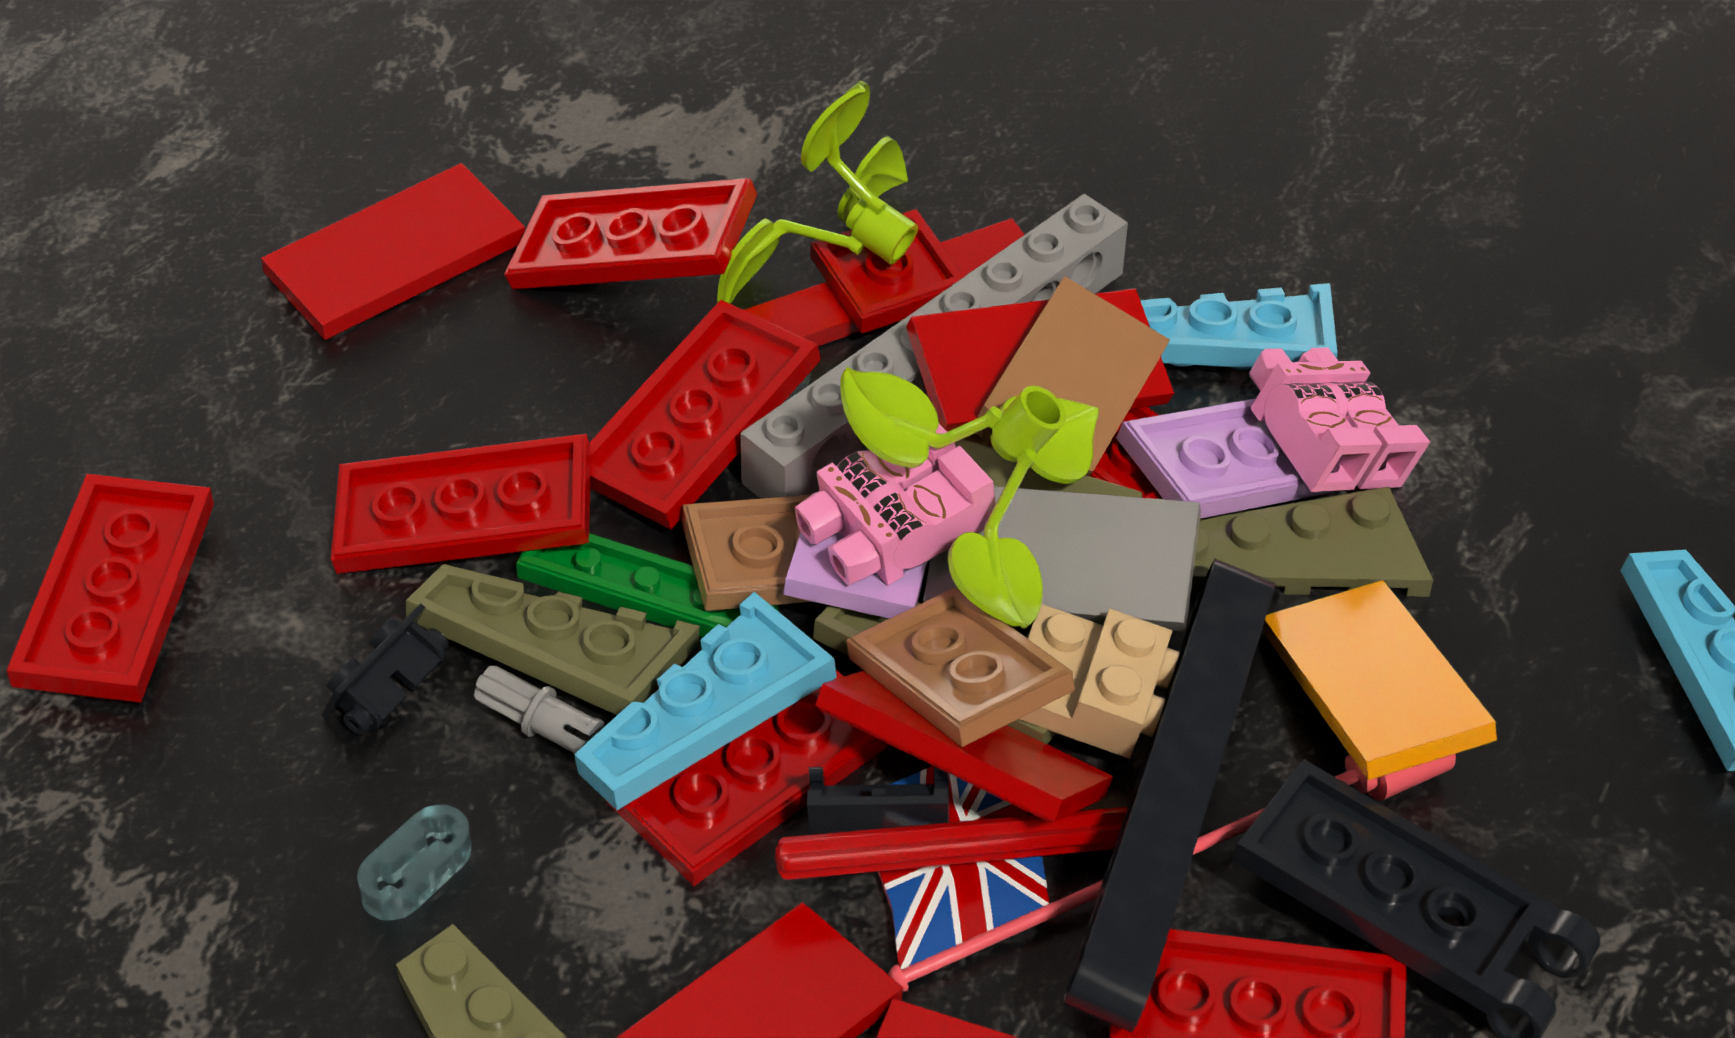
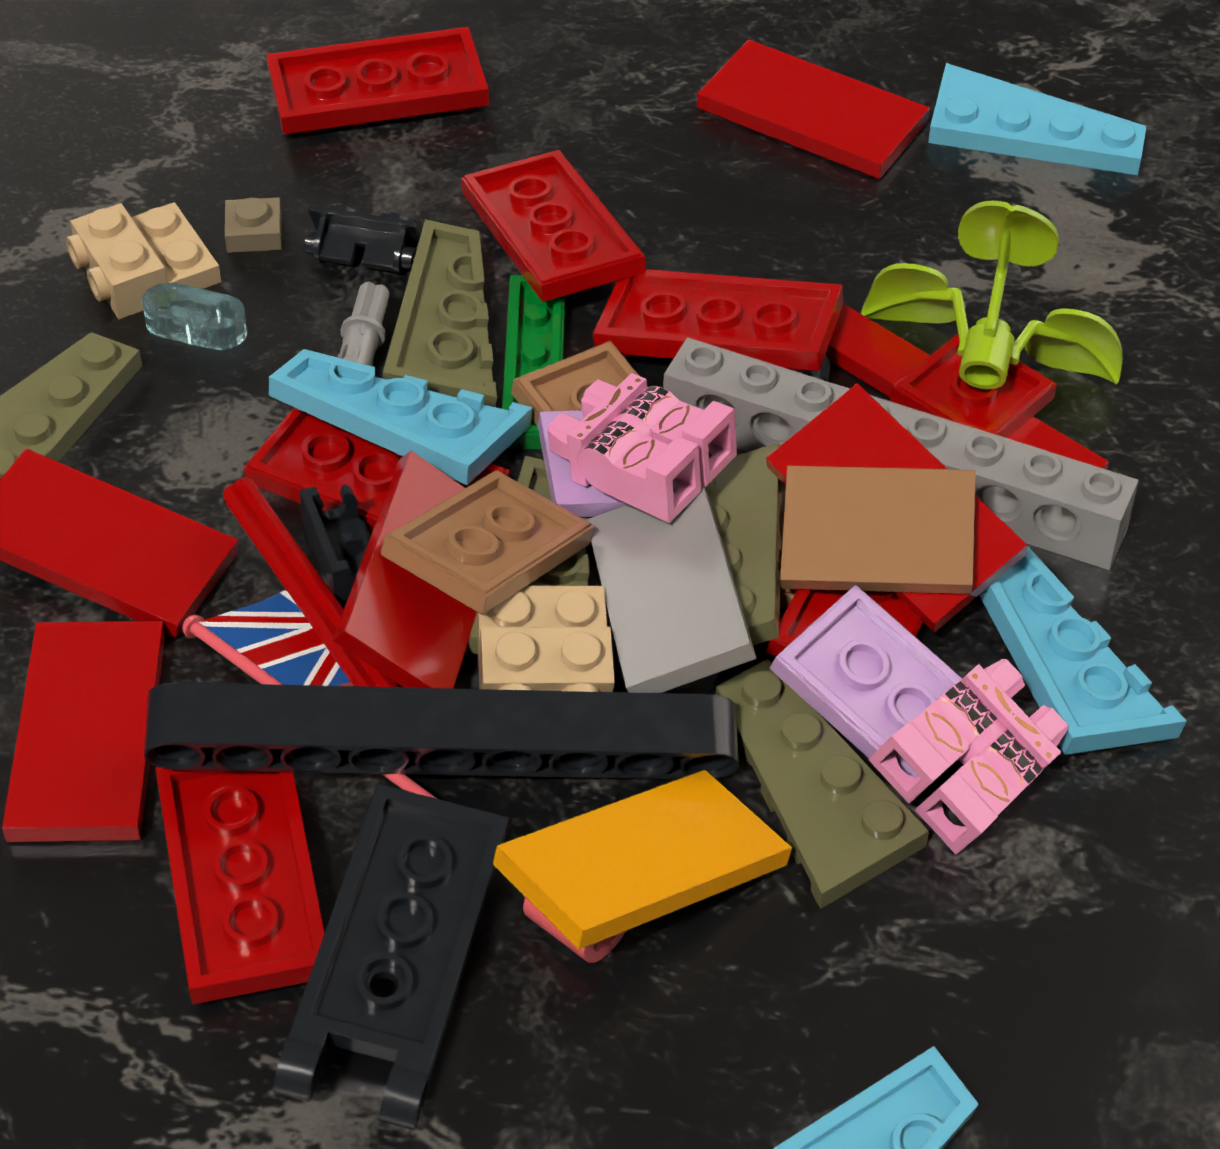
camera: 70 degrees right, 0 degrees up
red tile [504,178,757,289] -> none
lime plant [840,366,1099,628] -> none
none -> tan plate [66,202,221,319]
none -> dark tan plate [225,197,282,253]
none -> medium azure wing [928,63,1146,175]

